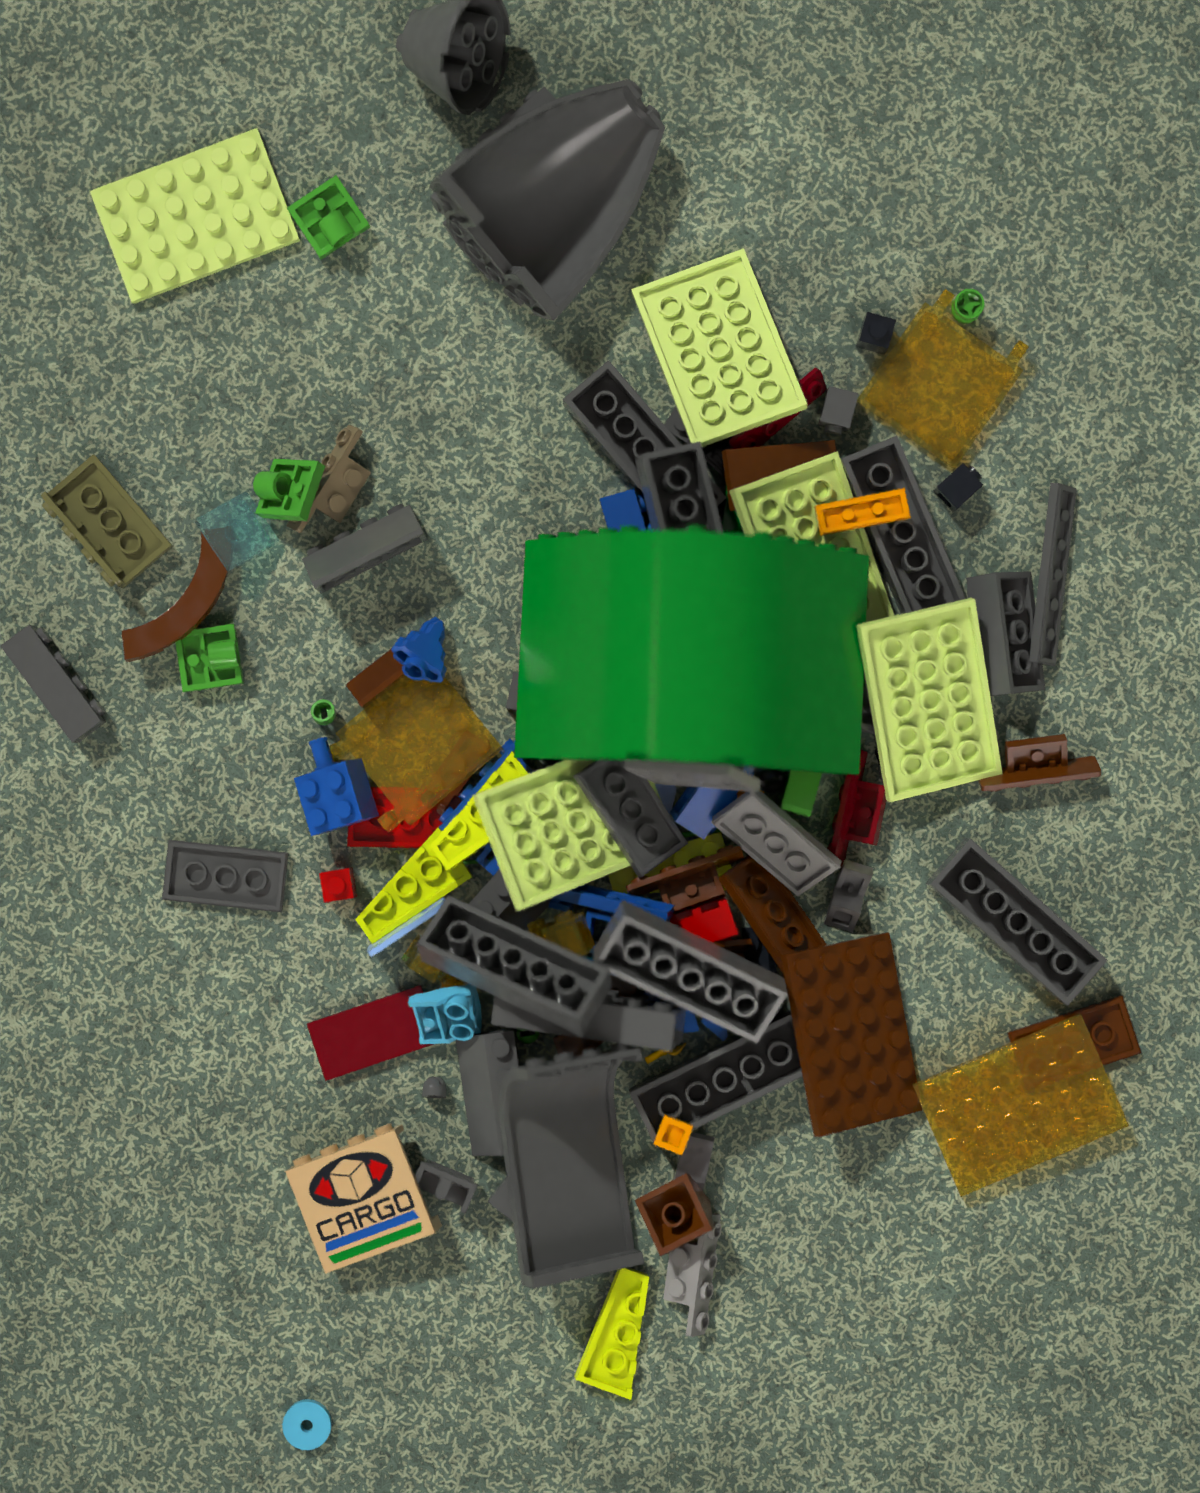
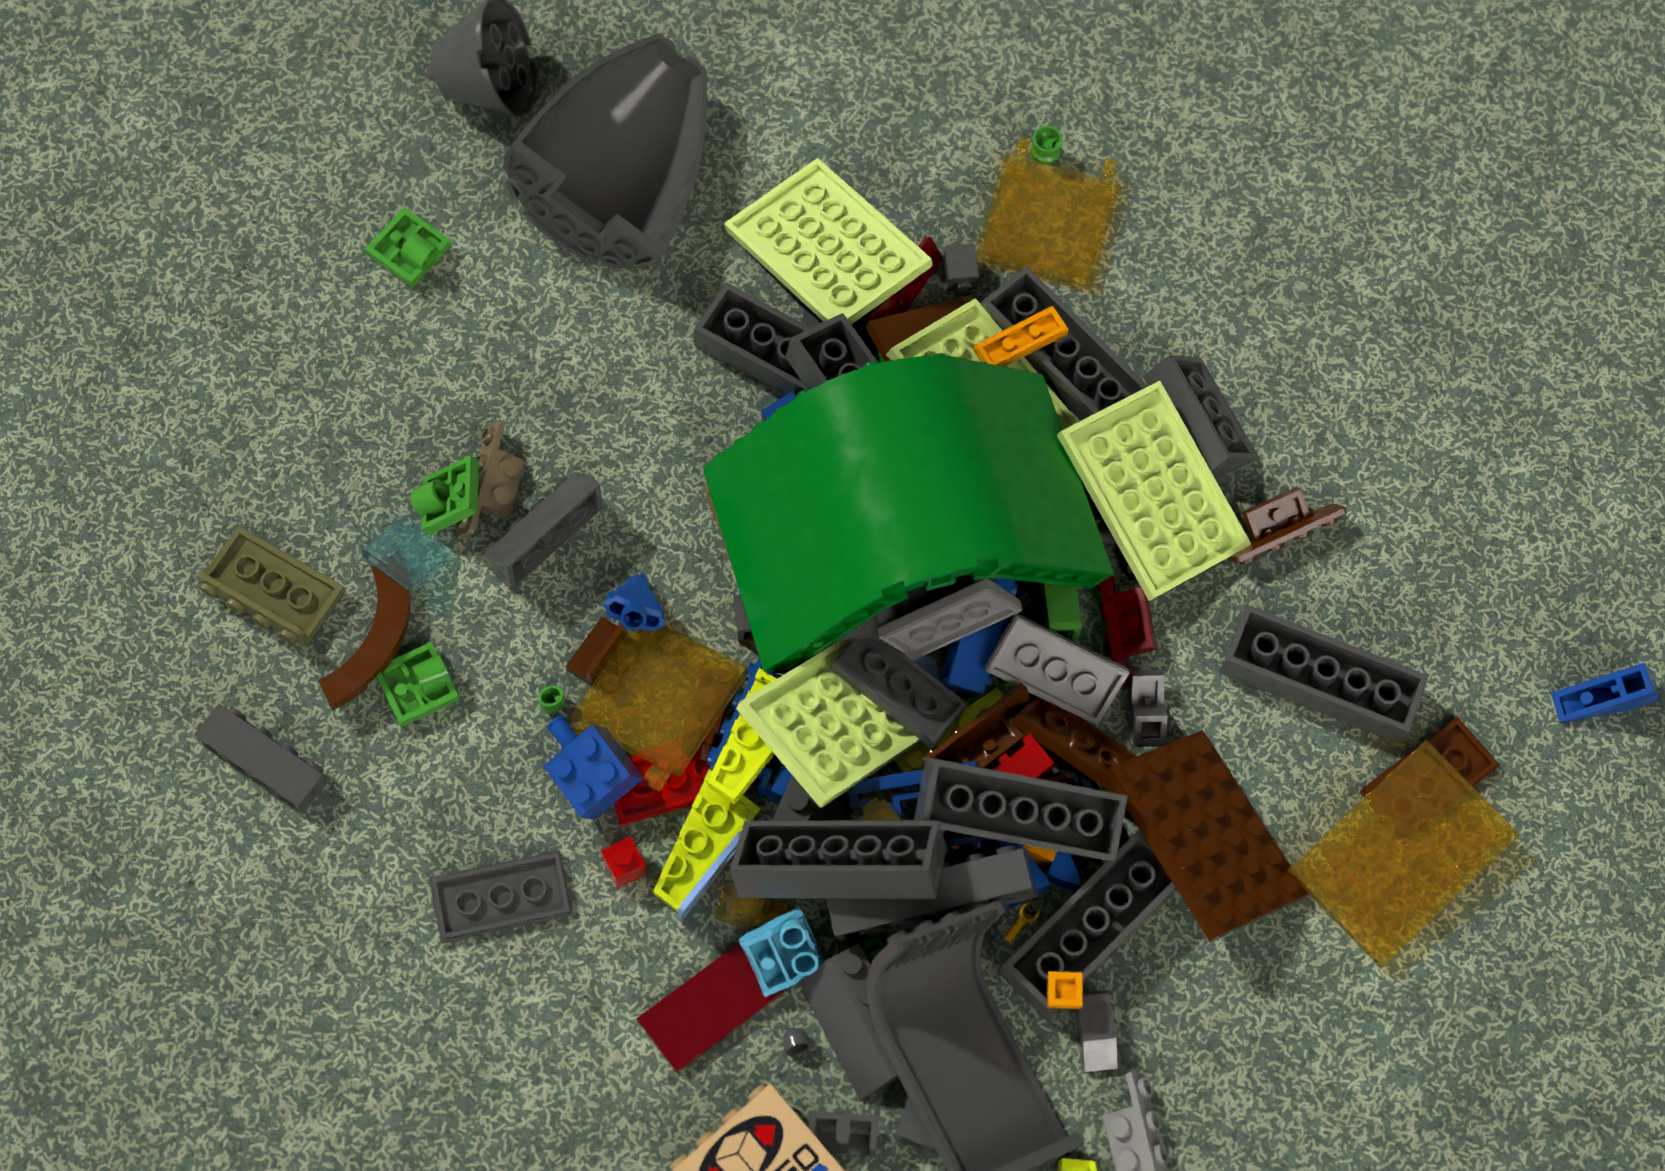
camera: 25 degrees left, 20 degrees down
yellowish green plate [90,128,300,304] -> none
reddish brown slope [635,1173,714,1256] -> none
black brick [856,312,896,355] -> none
black brick [933,463,983,512] -> none
dark grey tile [1029,483,1077,666] -> none

